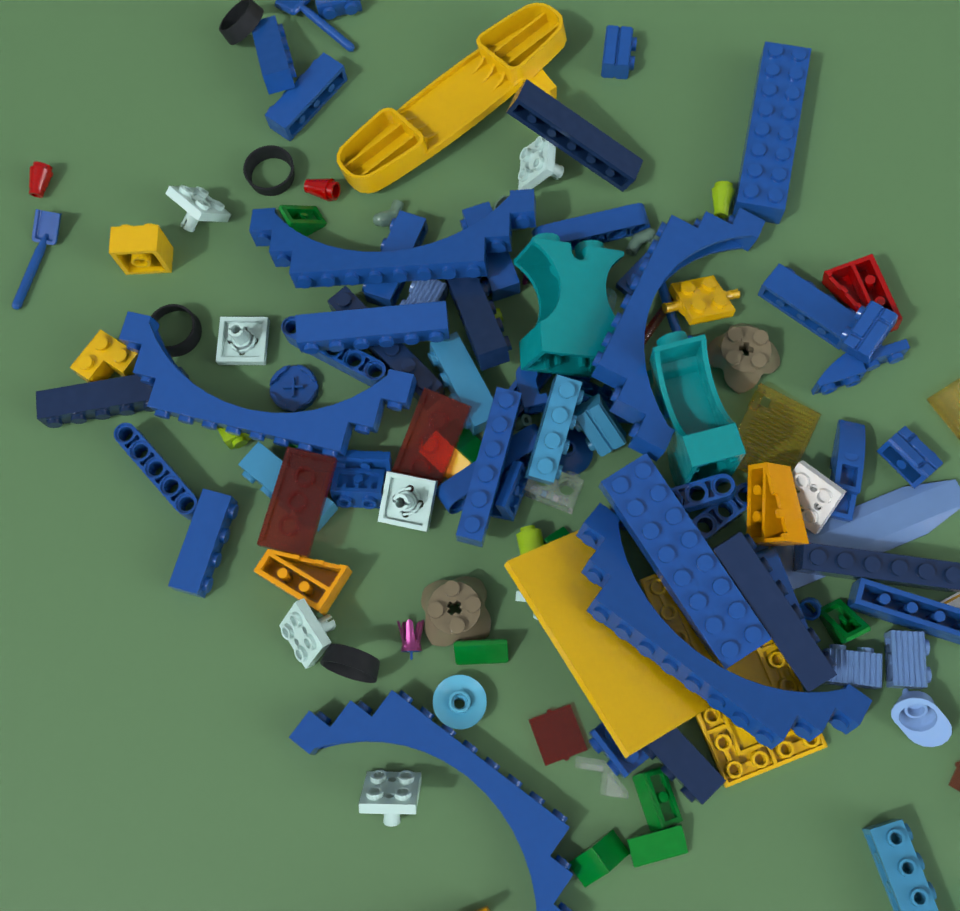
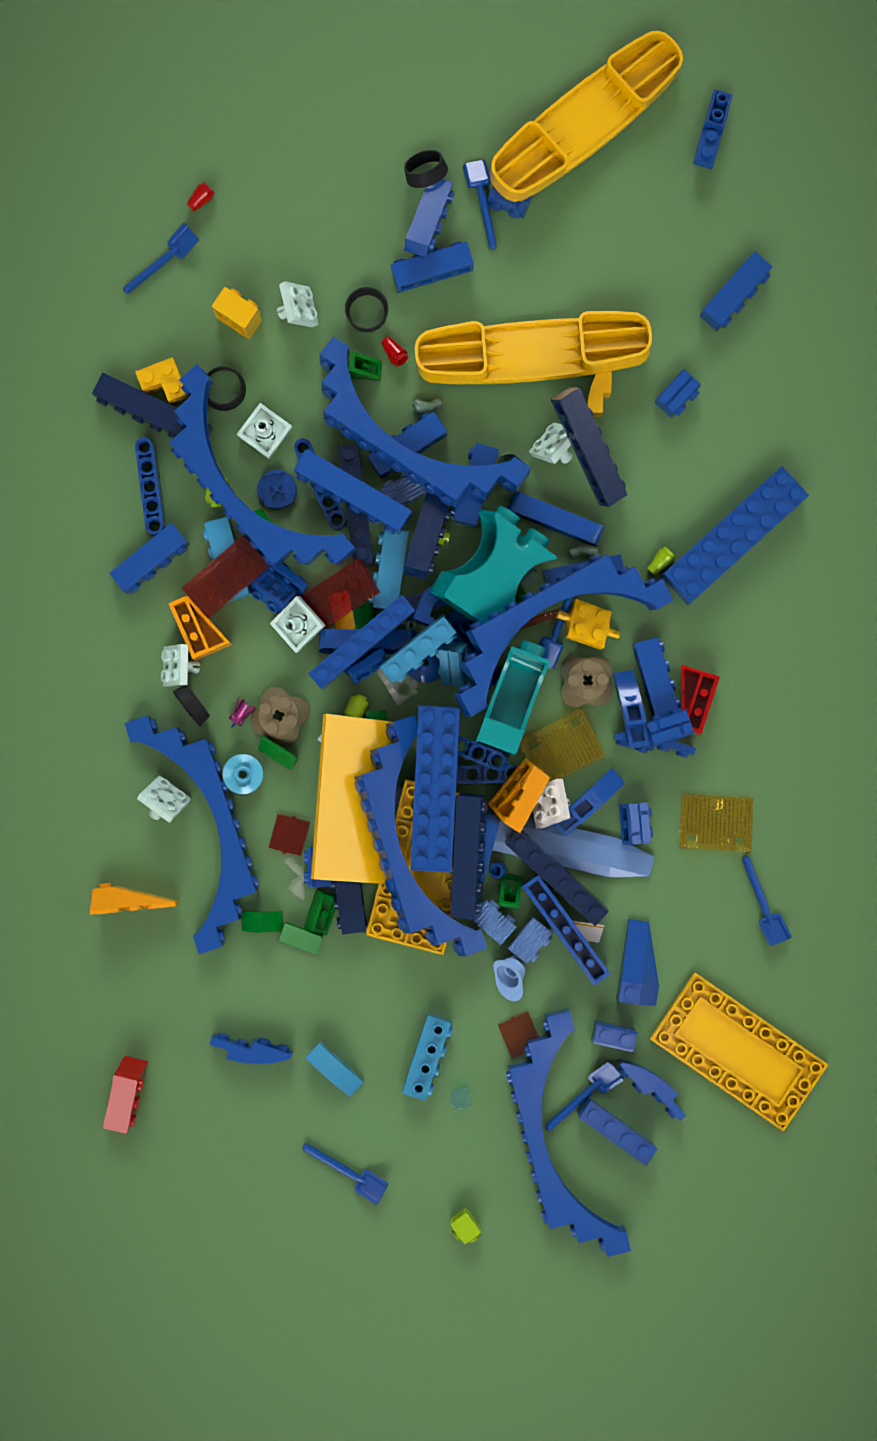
camera: 20 degrees right, 15 degrees up
none -> blue slope [613,670,650,749]

